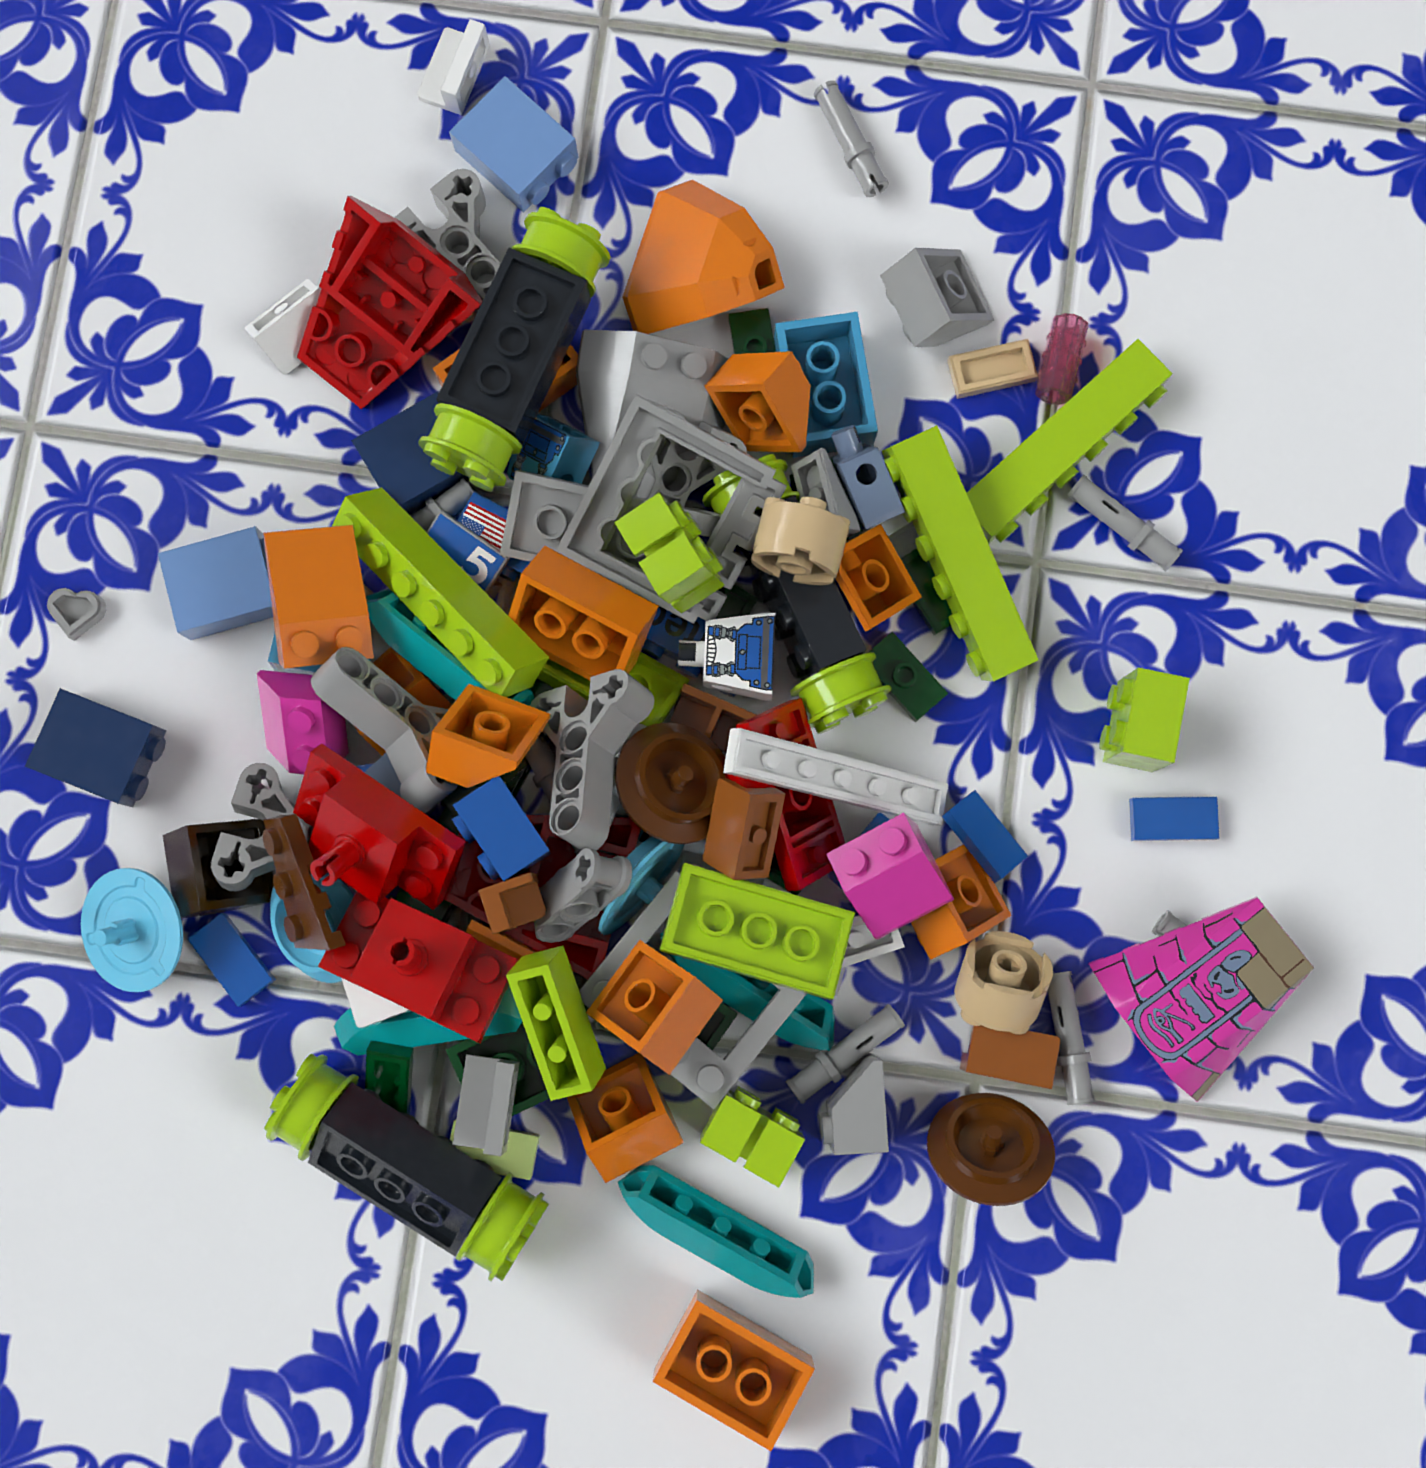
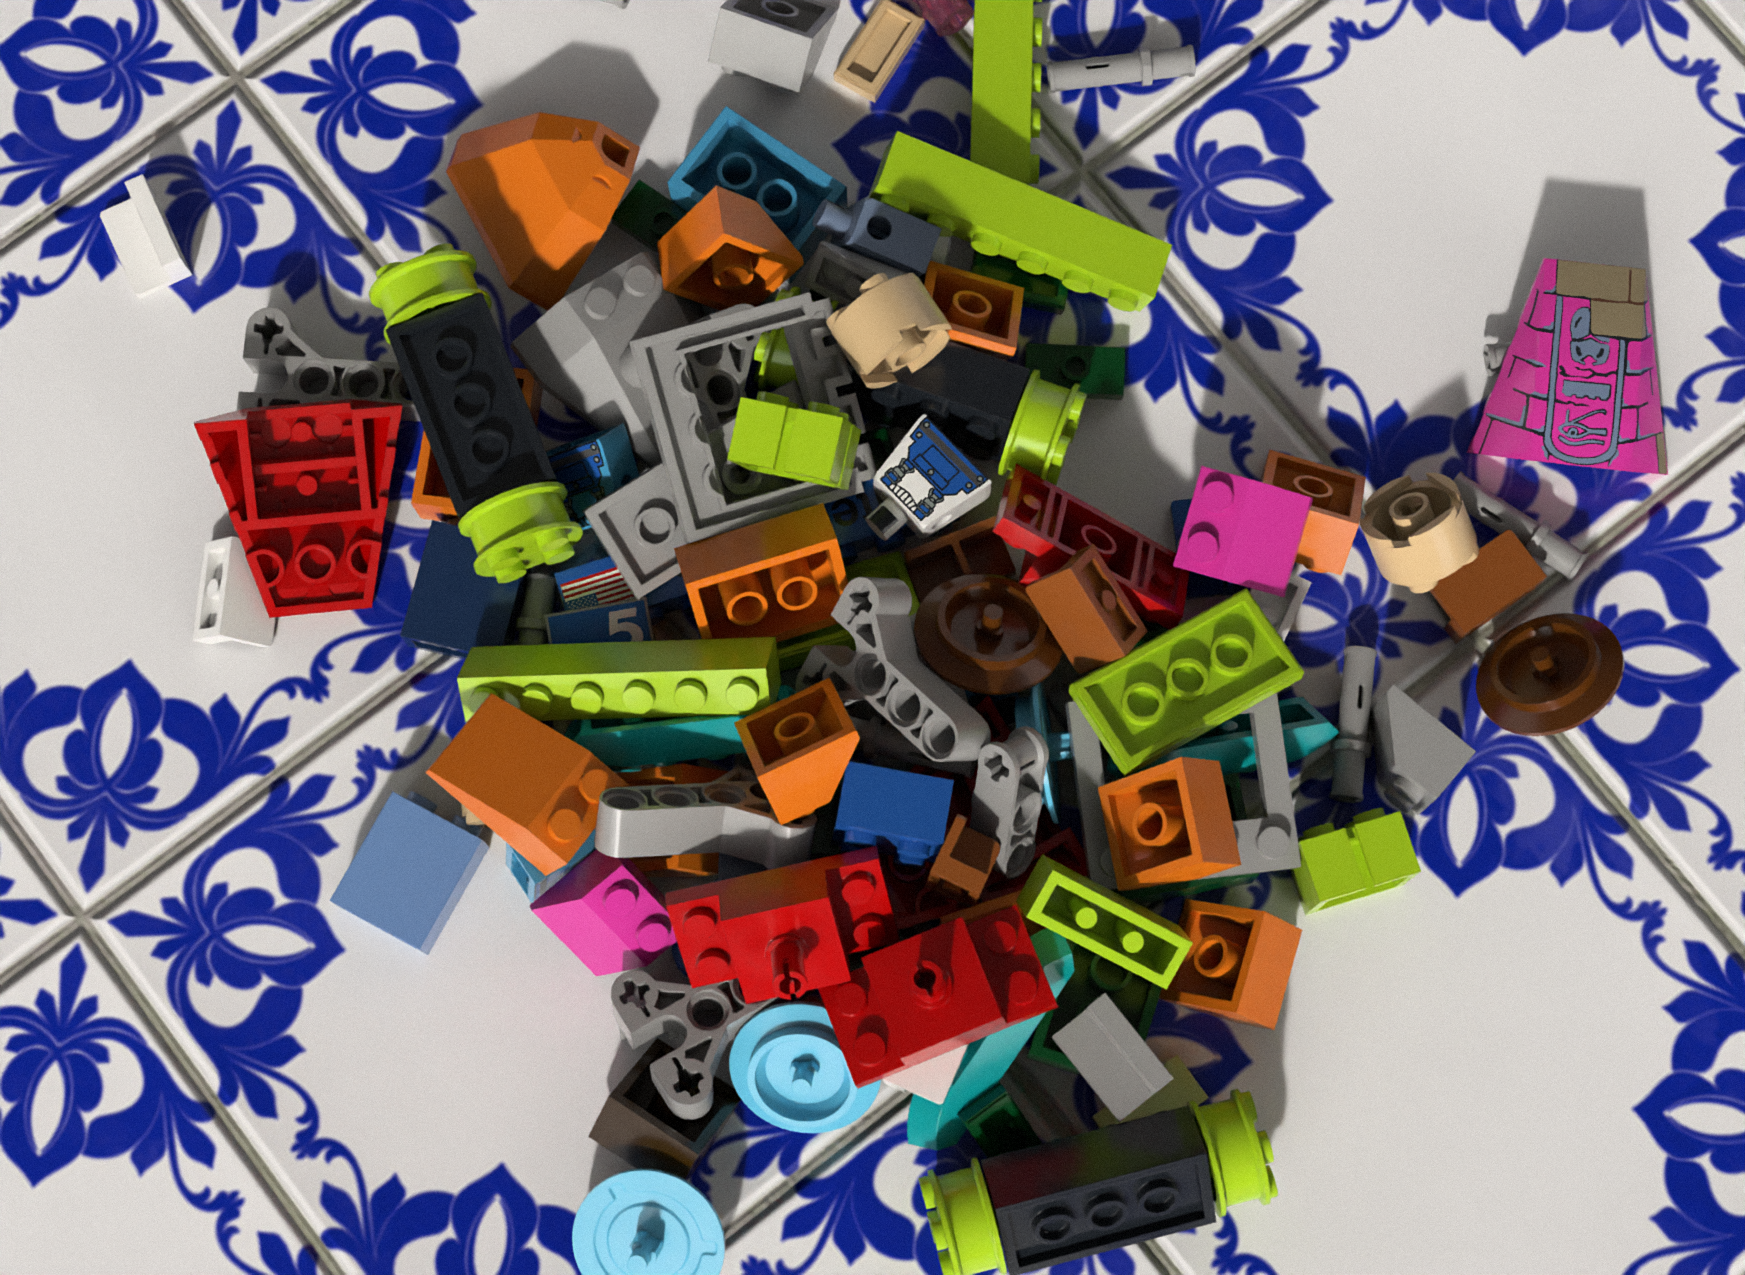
camera: 45 degrees left, 5 degrees down
dark blue brick [25,688,167,807] -> none
light grey tile [47,588,106,640] -> none
blue tile [187,913,276,1007] -> none
reddish brown wing [263,814,346,950] -> none
medium blue brick [449,76,579,213] -> none
teal brick [617,1165,814,1298] -> none
orange brick [652,1289,815,1451] -> none
white tile [723,728,948,825] -> none
blue tile [941,790,1028,883] -> none
lime brick [1099,667,1190,772] -> none
blue tile [1129,797,1219,841] -> none

